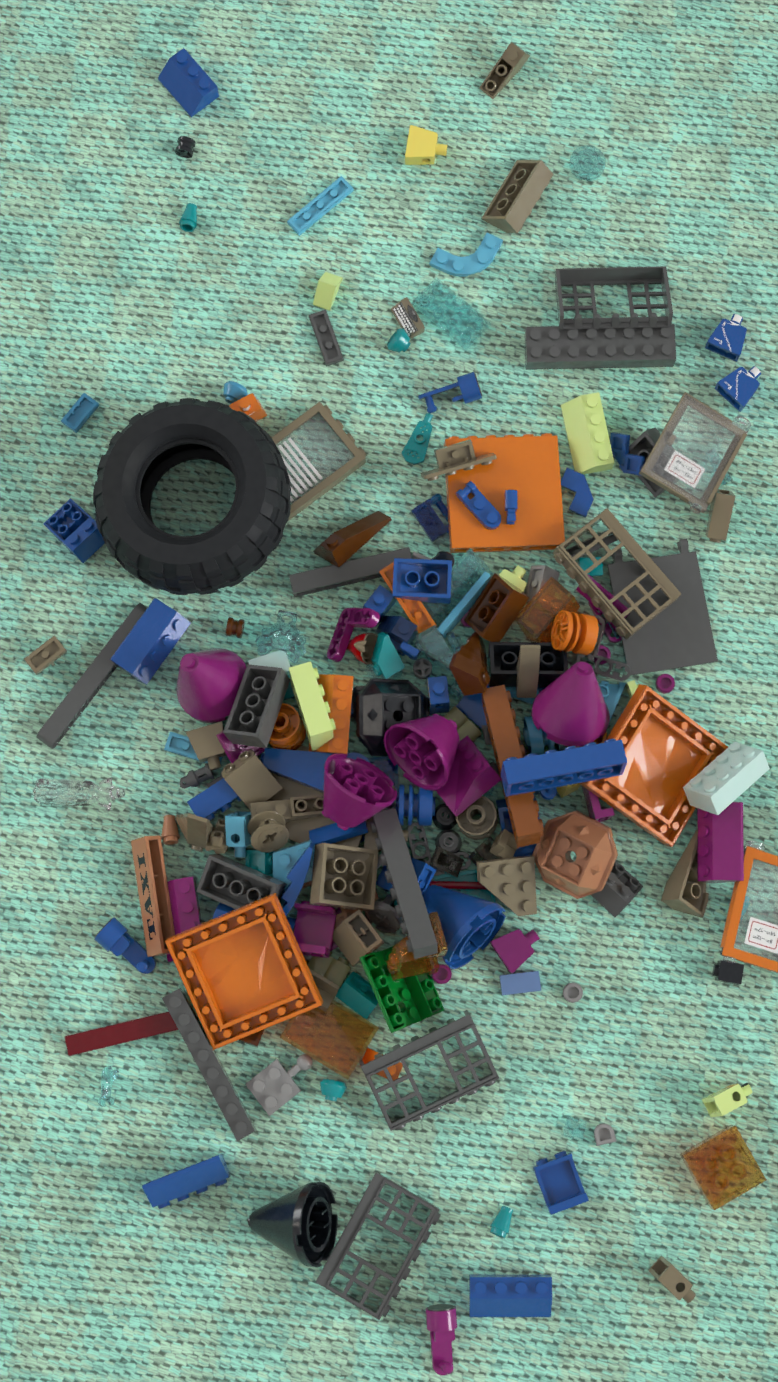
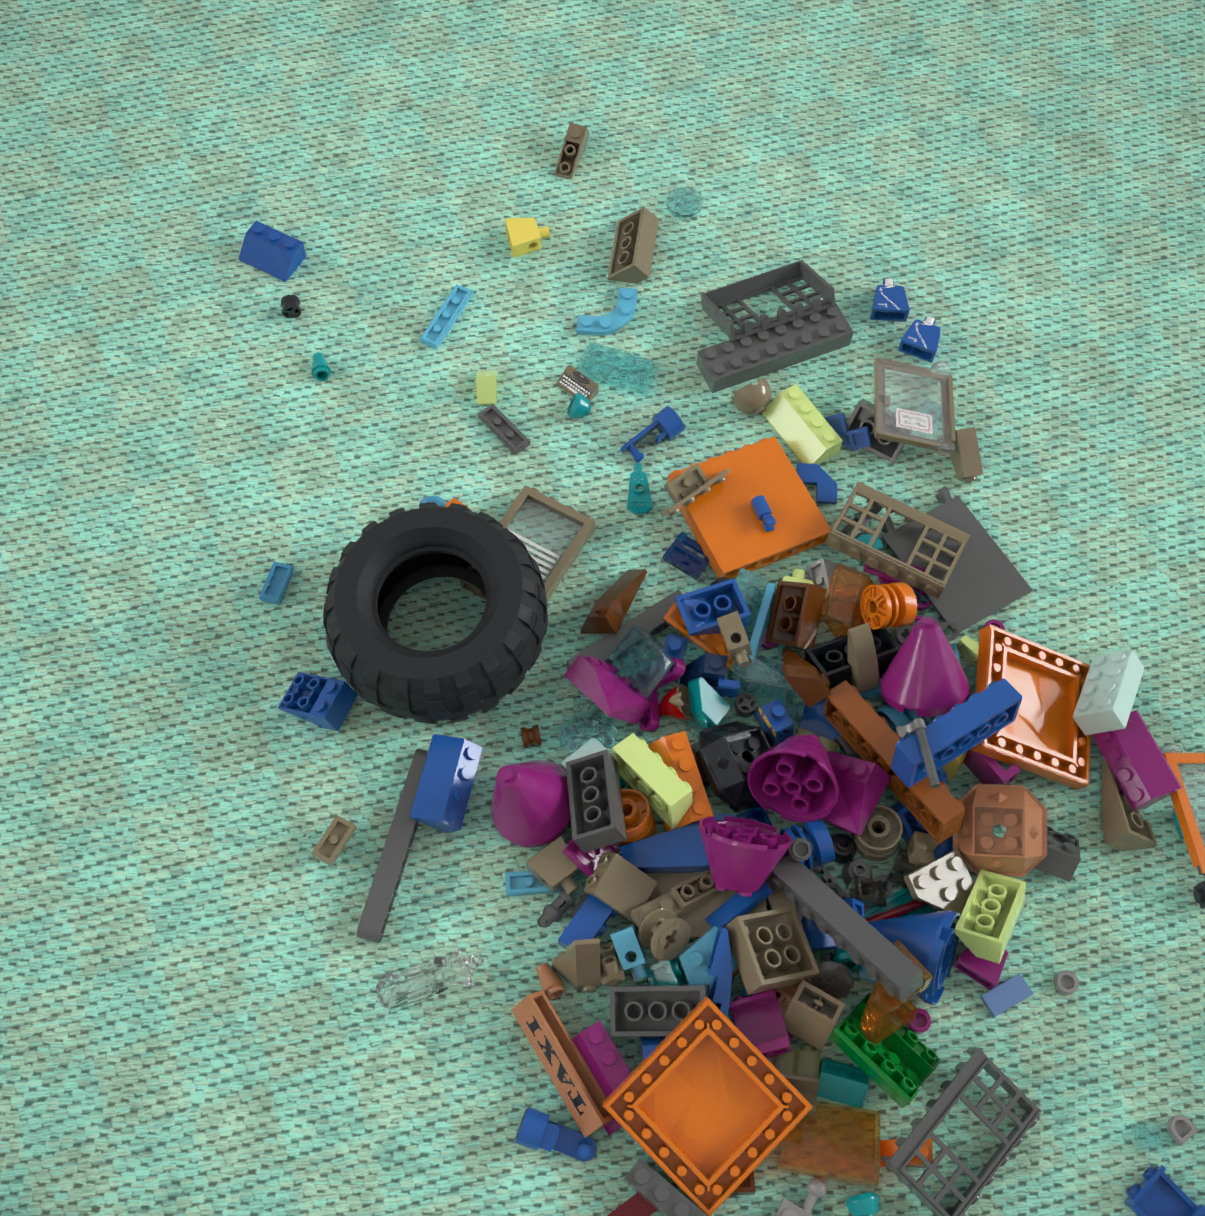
camera: 25 degrees left, 15 degrees down
blue plate [456,481,501,530] -> none
none -> magenta slope [564,655,652,724]
none -> clear light blue slope [609,625,674,697]
none -> dark tan torso [717,611,752,667]
none -> dark tan cylinder [731,378,772,415]
none -> dark grey plate [788,838,812,862]
none -> dark grey piece [896,718,940,788]
none -> yellowish green slope [954,869,1027,964]

